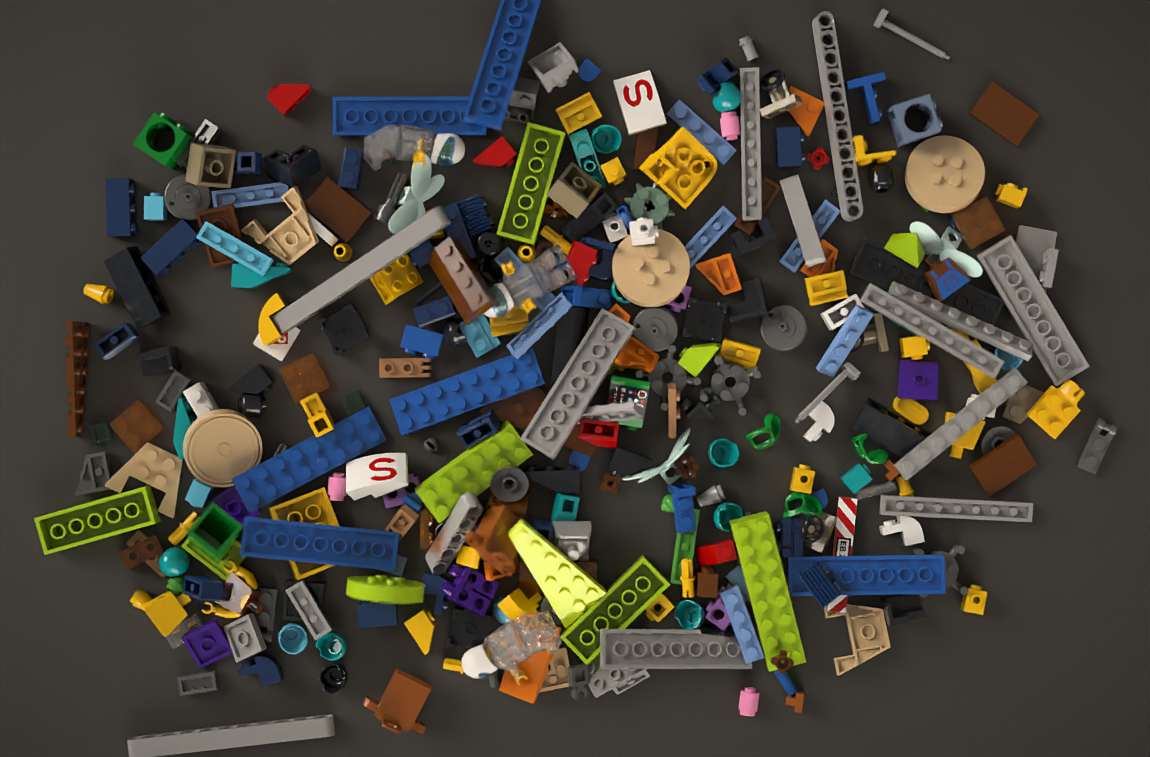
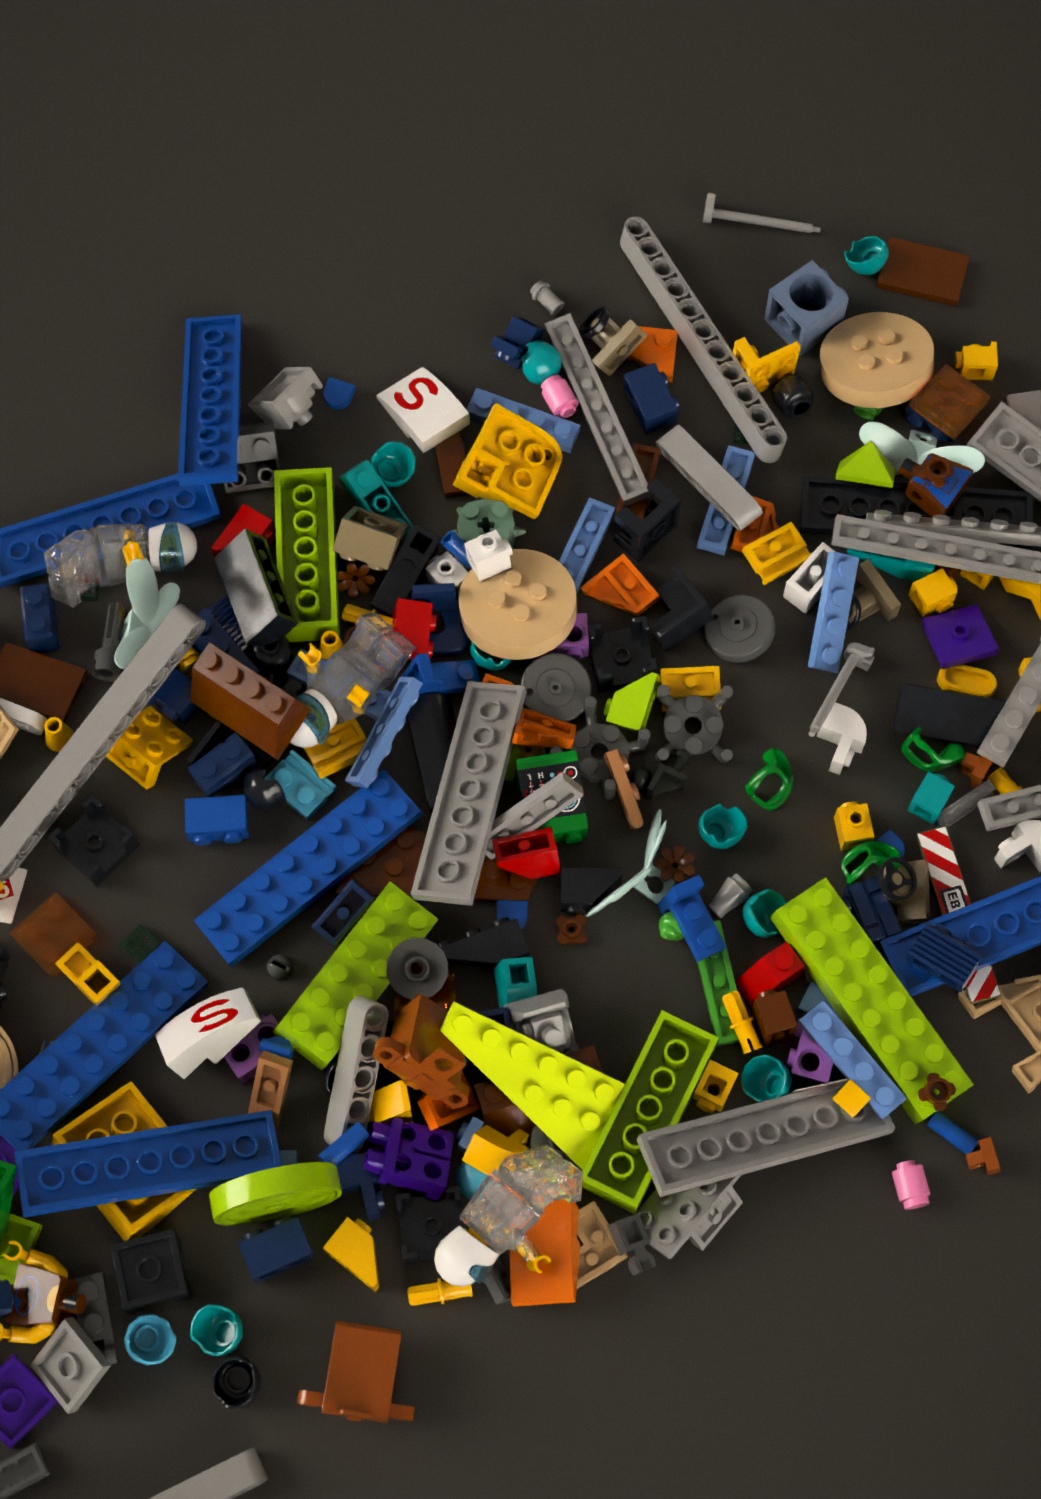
camera: 20 degrees left, 20 degrees down
dark blue brick [238,653,284,686] -> none
light grey plate [285,580,333,640] -> none
bright pink brick [327,472,346,501] -> none
medium nougat hinge [379,358,431,378] -> none
clear orange plate [419,508,432,550] -> none
yellow plate [555,92,602,135] -> none
yellow brick [600,157,626,186] -> none
red plate [807,147,830,170] -> none
blue bracket [844,72,886,125] -> none
none -> black brick [214,529,298,646]
none -> blue hinge [318,1122,370,1165]
none -> medium blue plate [456,1116,485,1153]
none -> yellow sticker [832,1079,871,1118]
none -> teal hair [844,236,889,275]
none -> reddish brown plate [919,456,954,488]

